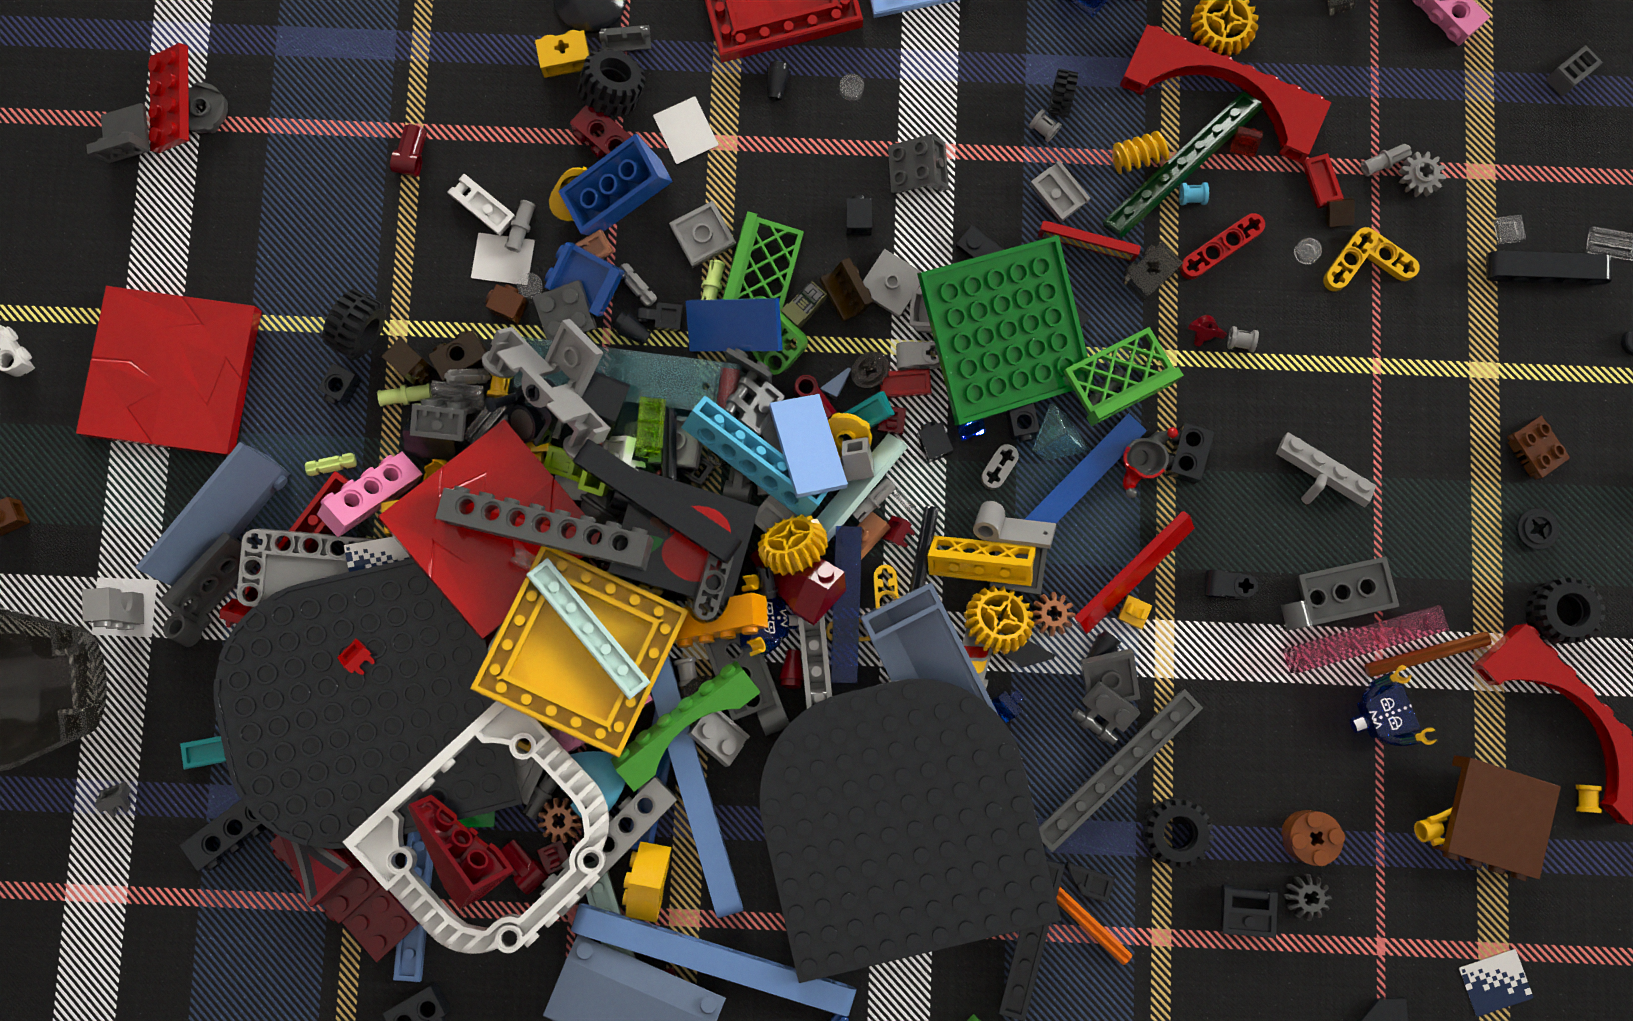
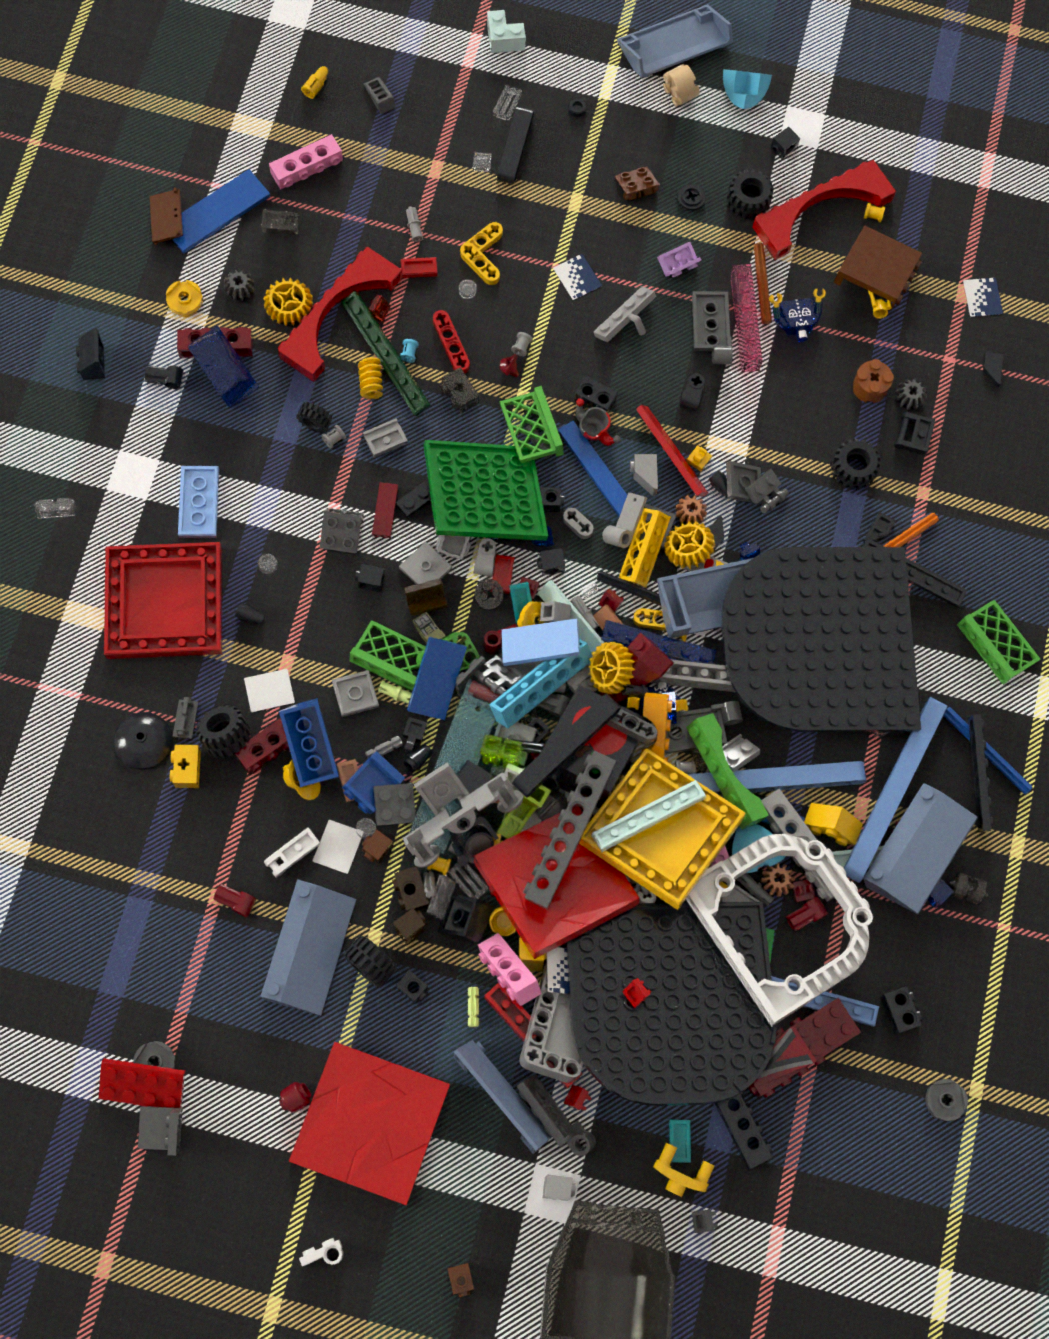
camera: 85 degrees left, 10 degrees down
yellowish green pin [377,383,432,406] -> none
dark red wedge [408,794,514,910] -> none
dark grey bracket [410,398,476,441] -> none
light grey pin [504,200,536,253] -> none
clear bush [510,548,536,570] -> none
dark red cone [779,650,804,689] -> none
sand blue piece [820,368,851,400] -> none
clear light blue slope [1032,404,1090,460] -> none
red tile [1037,220,1141,262] -> none
dark grey plate [1039,689,1203,852] -> none
dark brown tile [1326,198,1355,227] -> none
light grey gear [1398,152,1446,197] -> none
none -> sand blue slope [261,879,356,1016]
none -> dark red head [279,1082,311,1113]
none -> dark red tile [372,482,398,538]
none -> sticker [553,254,602,300]
none -> light grey slope [630,454,658,496]
none -> yellow connector [653,1143,714,1197]
none -> lavender bracket [657,242,701,277]

